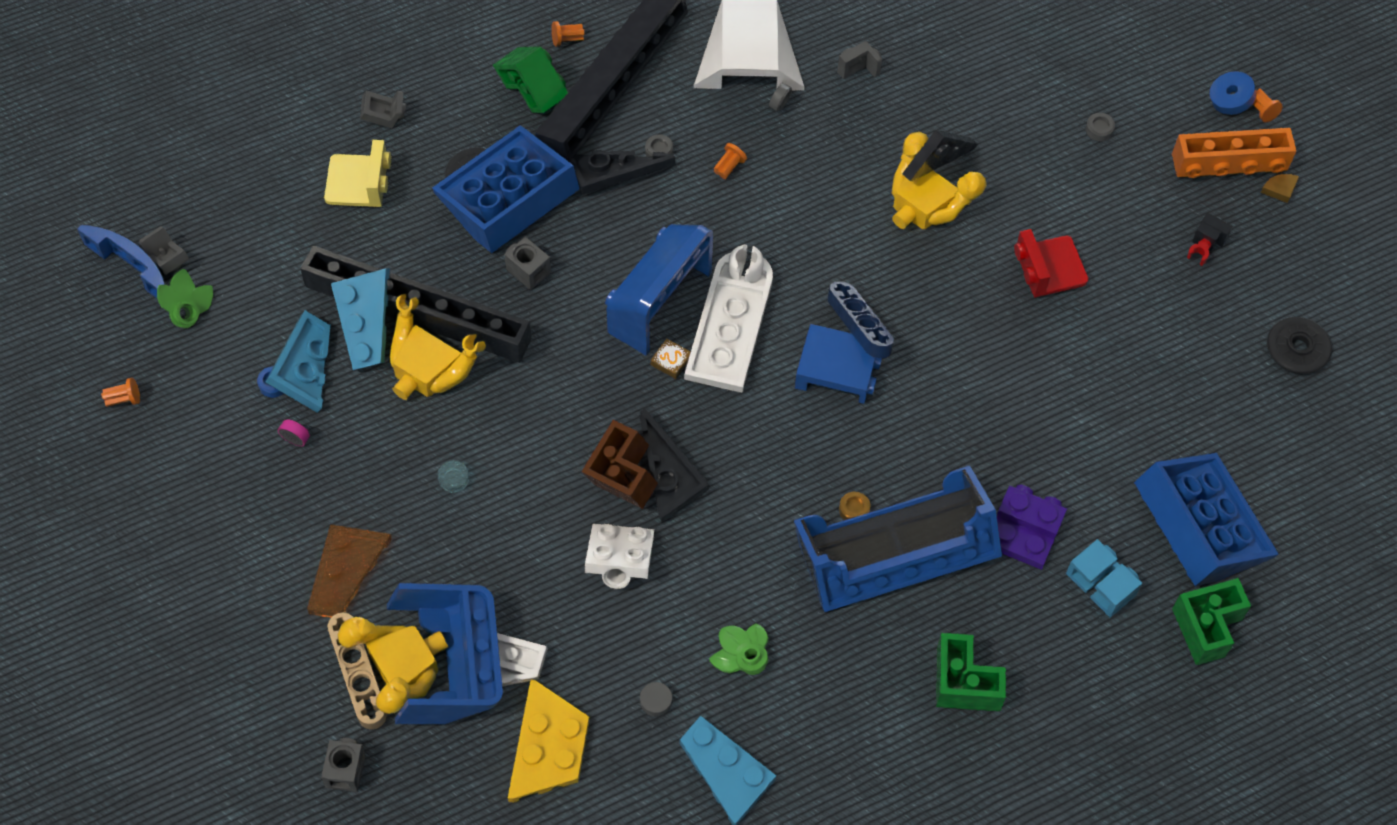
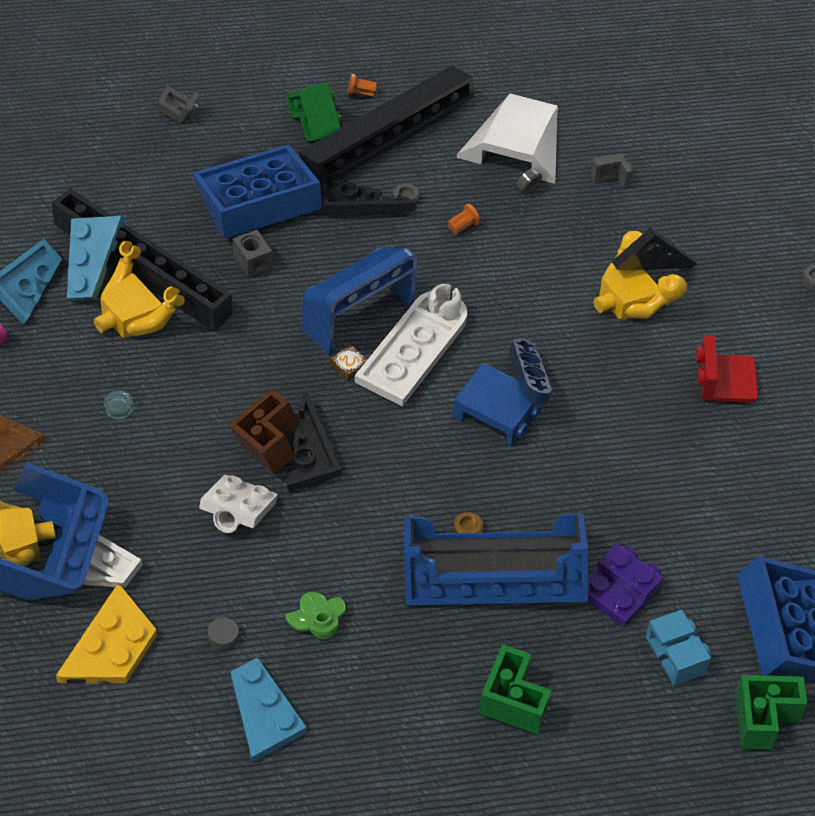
camera: 15 degrees right, 10 degrees down
light yellow bracket [324,140,391,207] -> none

